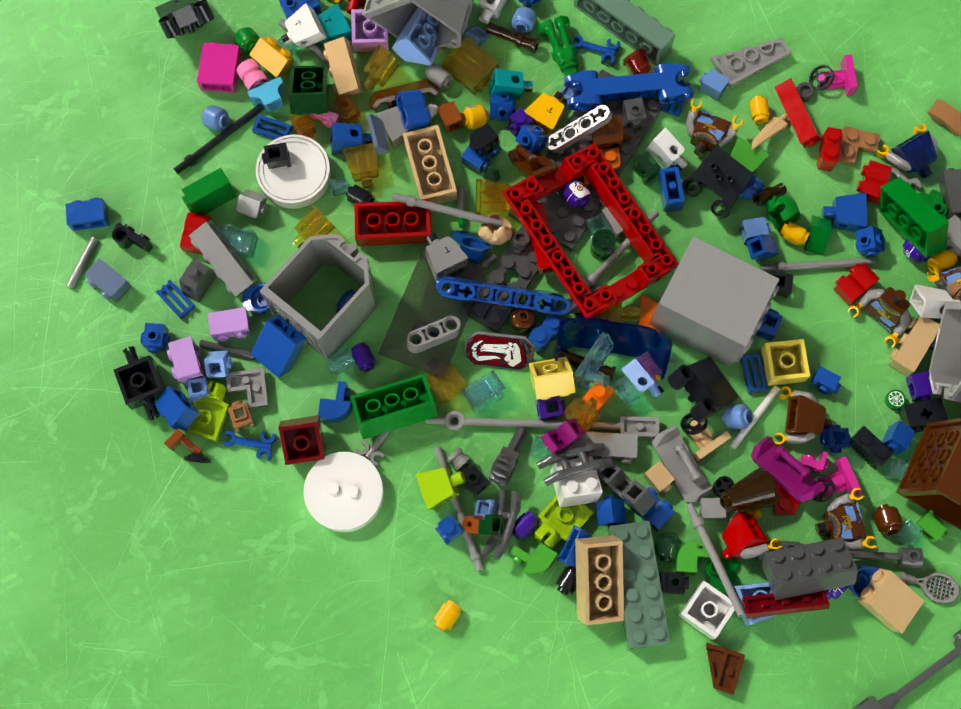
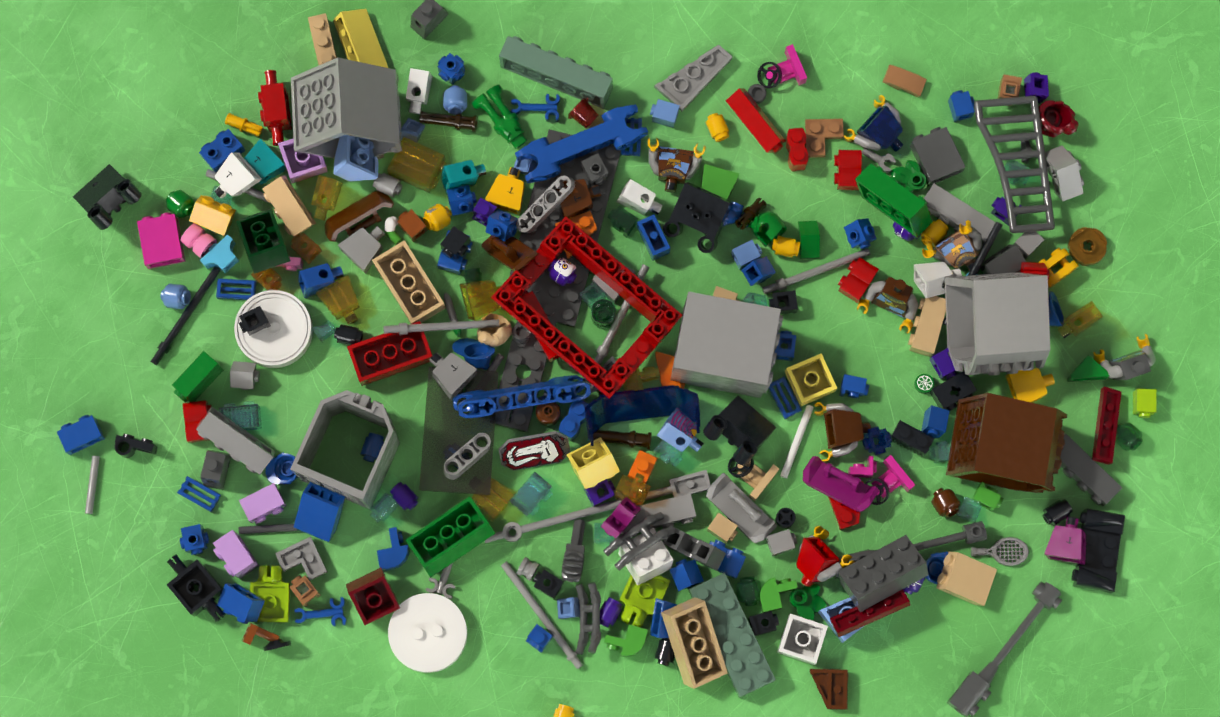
camera: 20 degrees left, 5 degrees up
sand blue brick [84,258,132,303] -> none
medium blue slope [186,377,209,402] -> none
light blue brick [204,350,233,378] -> none
clear yellow torso [292,206,335,248] -> none
sand blue slope [367,114,390,155] -> none
blue brick [396,90,431,130] -> none
lime torso [415,467,466,510] -> none
dark green leg [462,514,502,535] -> none
clear light blue piece [573,332,614,390] -> none
light grey bar [686,503,745,617] -> none
dark brown cone [720,468,778,511] -> none
medium blue head [722,404,753,429] -> none
tan bar [751,114,788,150] -> none
torso [815,488,878,550] -> none
blue torso [822,193,867,232] -> none

